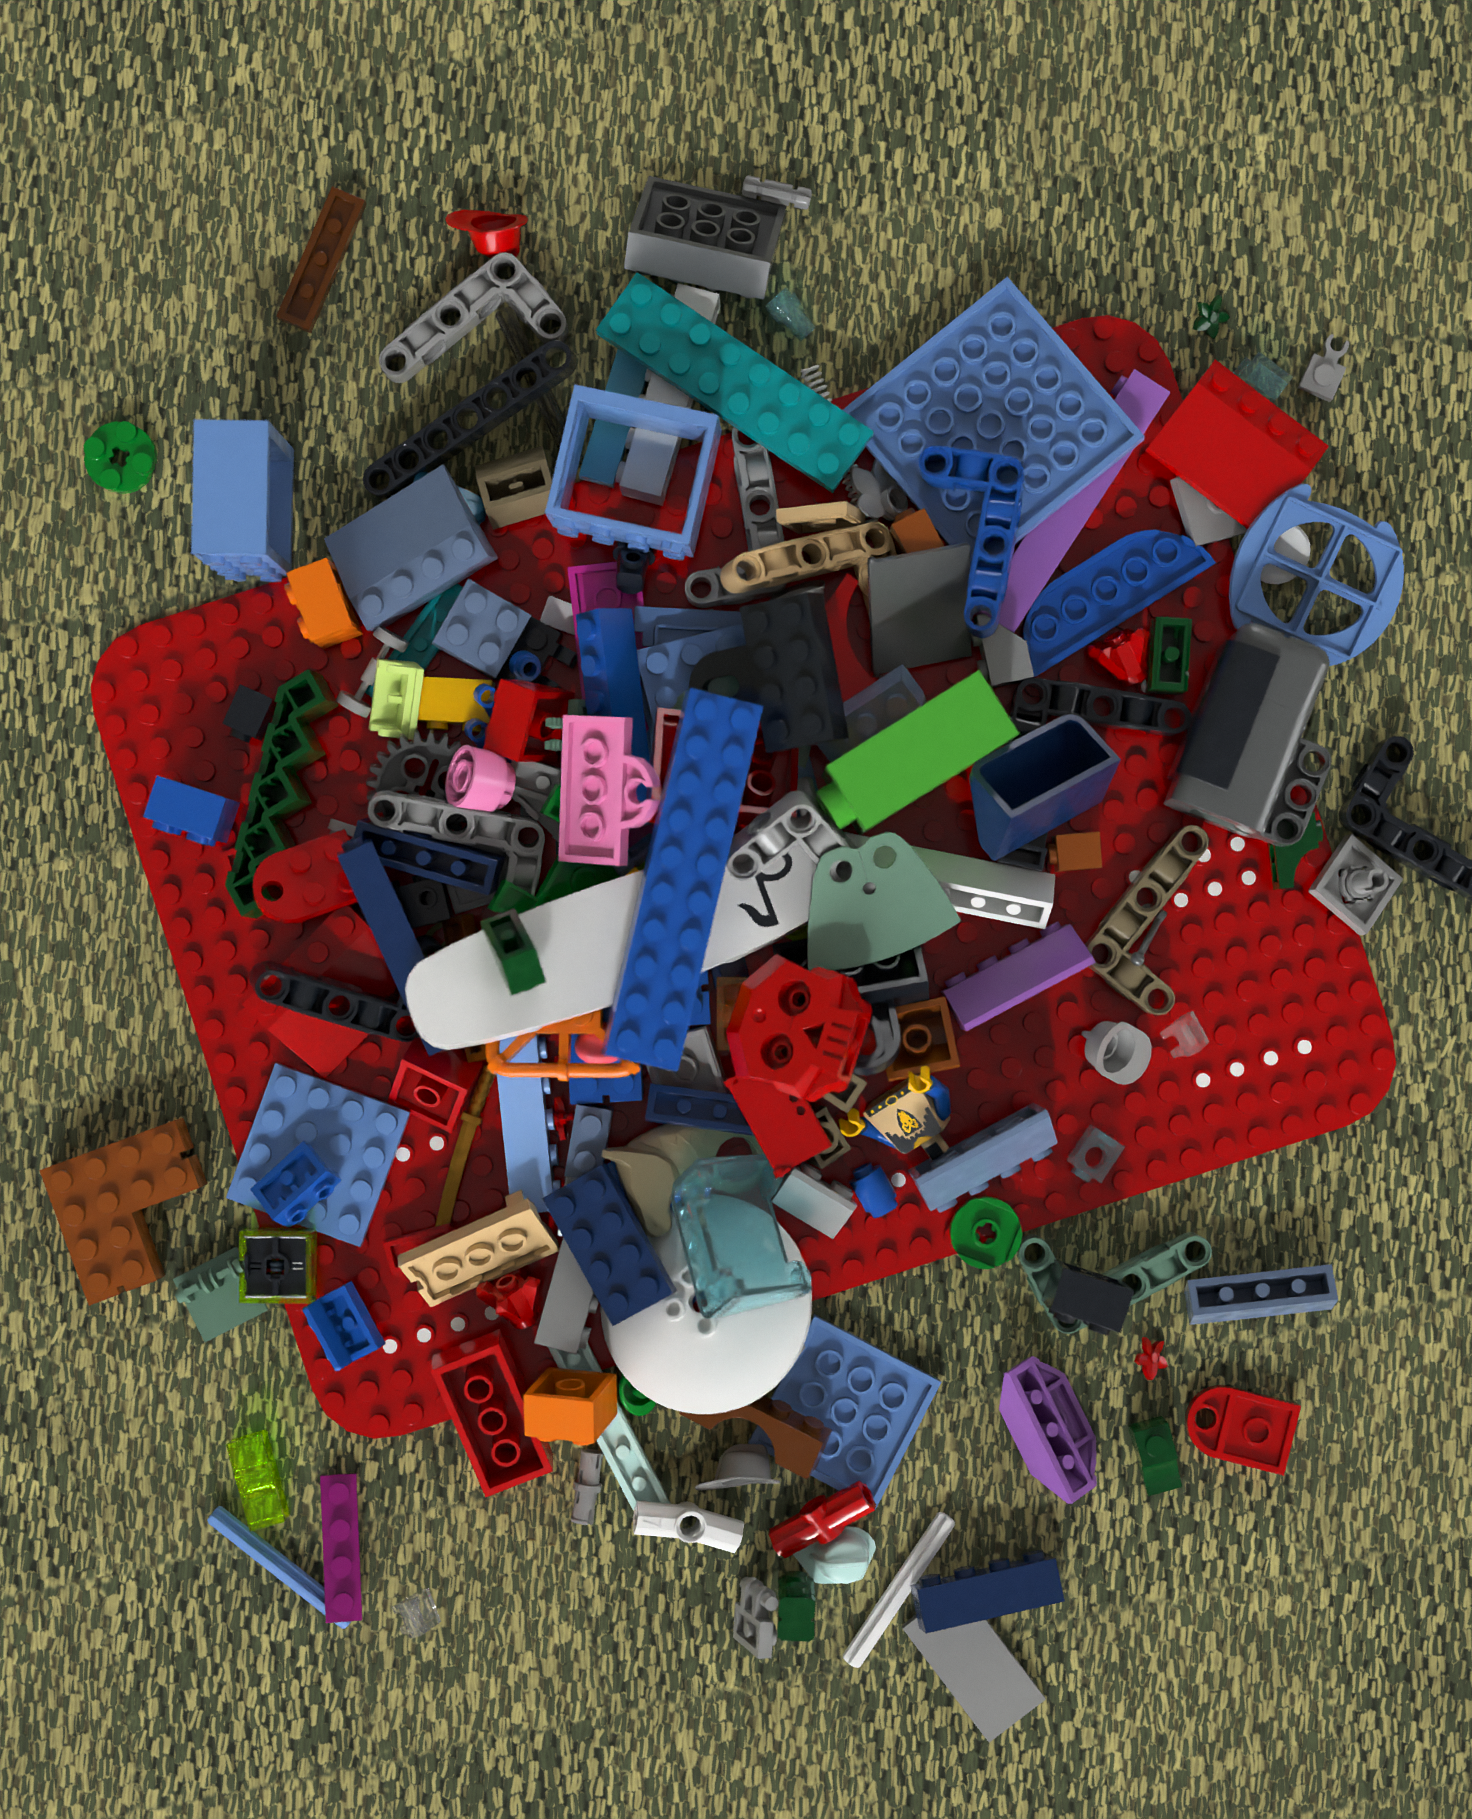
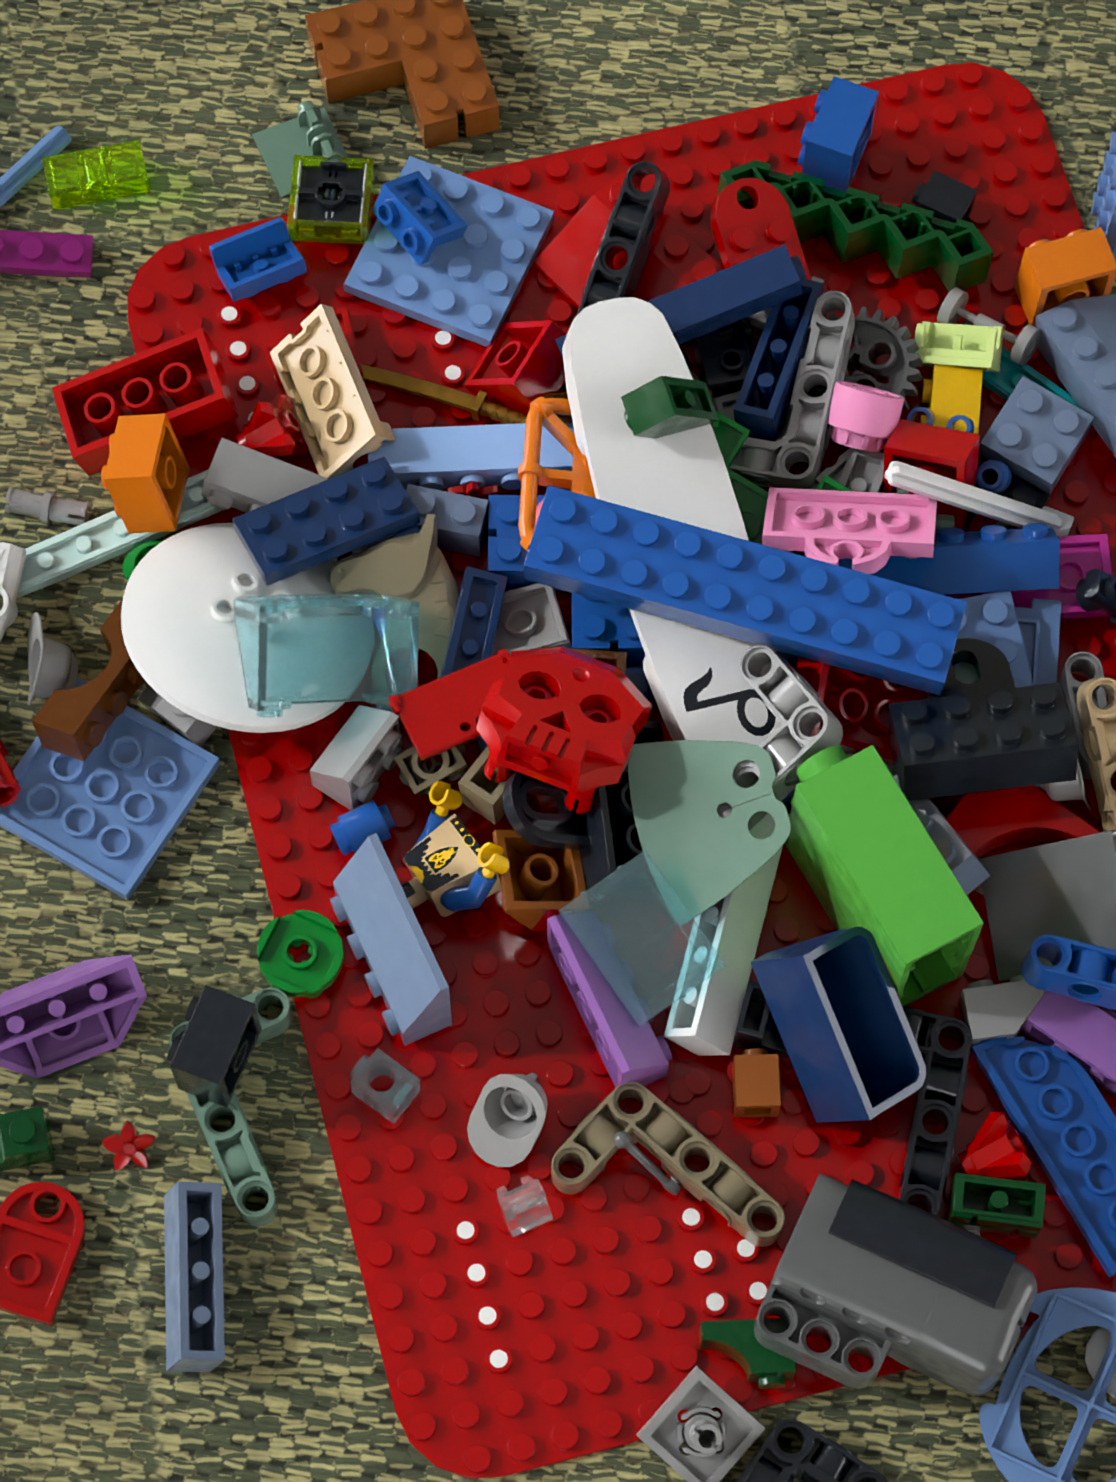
camera: 90 degrees right, 20 degrees down
none -> clear light blue piece [559,851,726,1027]
none -> white axle [884,461,1062,534]

